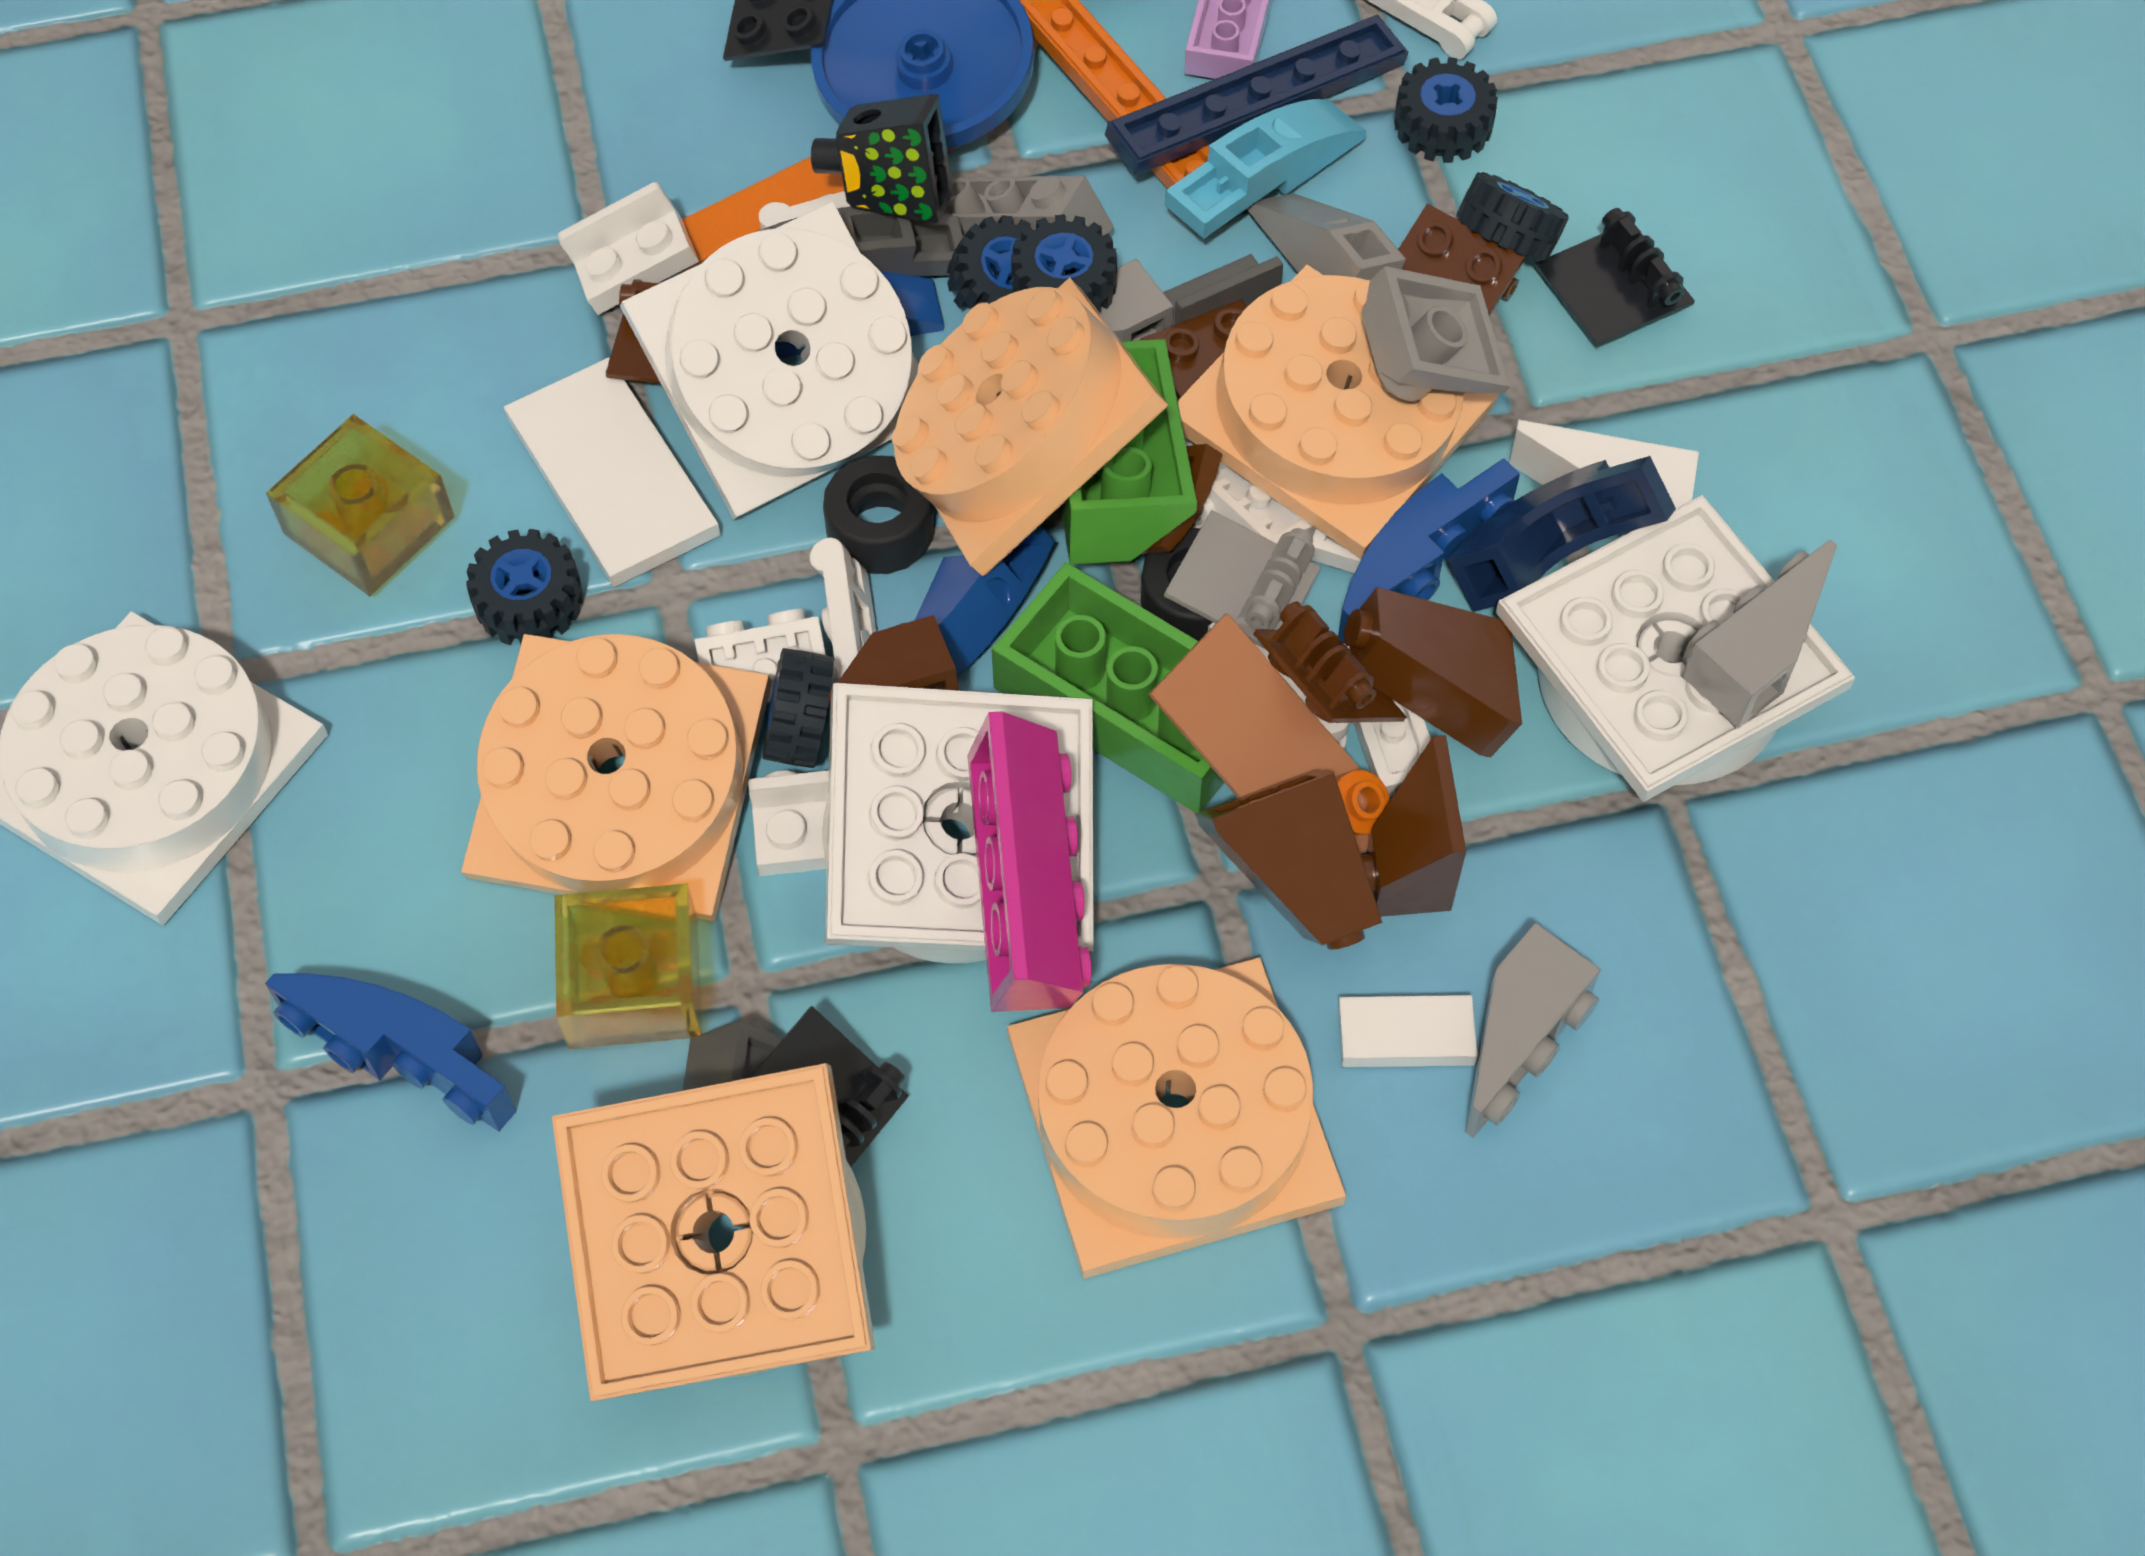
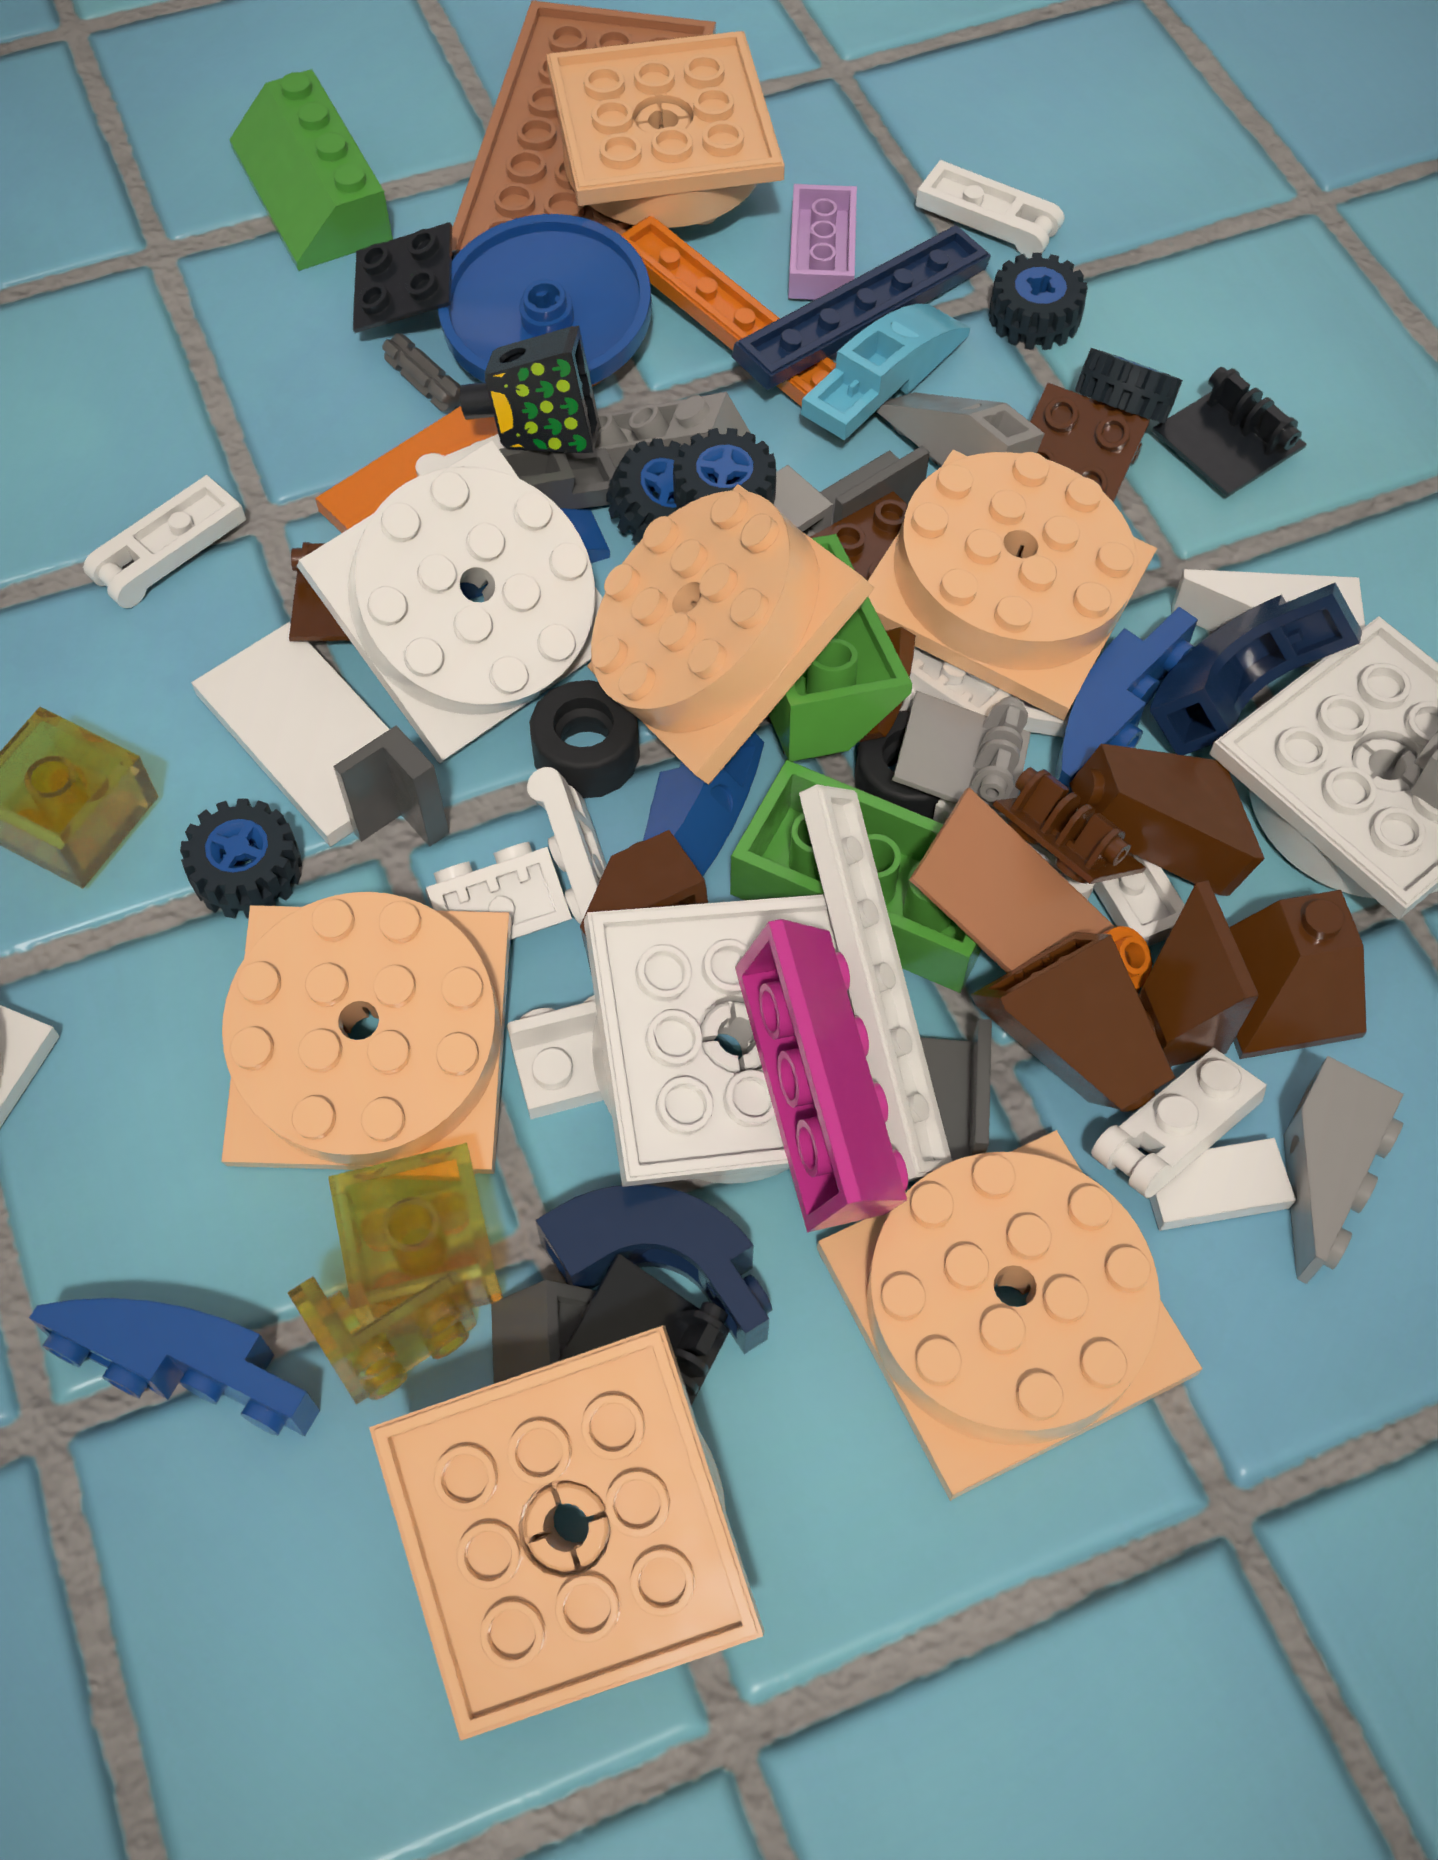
camera: 10 degrees left, 0 degrees up
white bracket [558,182,699,315] -> none
black wheel [762,648,834,768] -> none
light grey slope [1362,266,1510,401] -> none
none -> white plate [83,475,246,609]
none -> clear yellow bracket [287,1270,477,1405]
none -> dark grey panel [333,725,449,847]
none -> flat silver axle [382,333,461,413]
none -> dark blue arch [535,1185,772,1354]
none -> white tile [799,785,952,1182]
none -> dark grey panel [920,1018,992,1161]
none -> white plate [1091,1048,1267,1199]
none -> reddish brown slope [1229,890,1367,1059]

